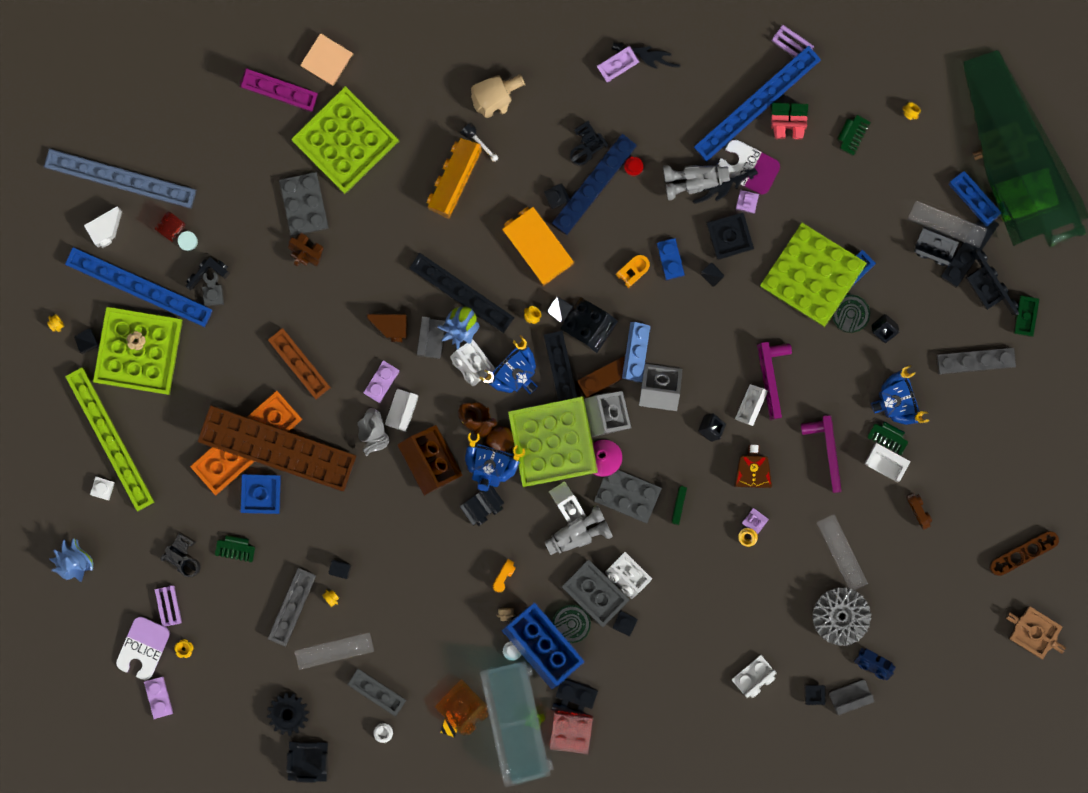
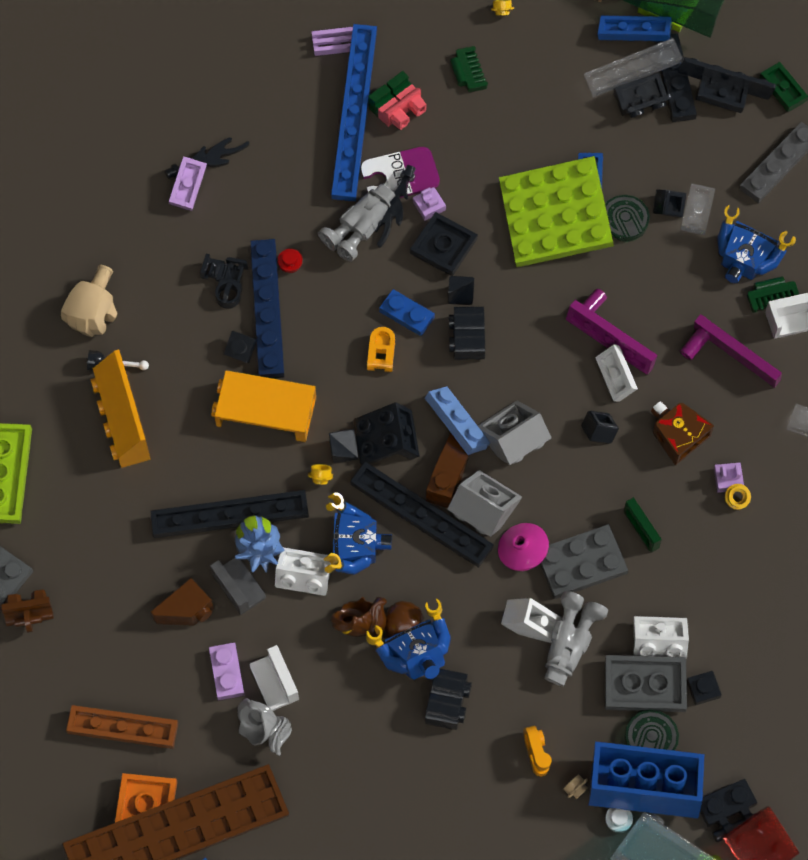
camera: 45 degrees left, 20 degrees down
reddish brown slope [398,425,463,495] -> none
lime plate [508,397,598,487] -> none
none -> black brick [449,307,485,360]
none -> clear plate [681,183,715,235]

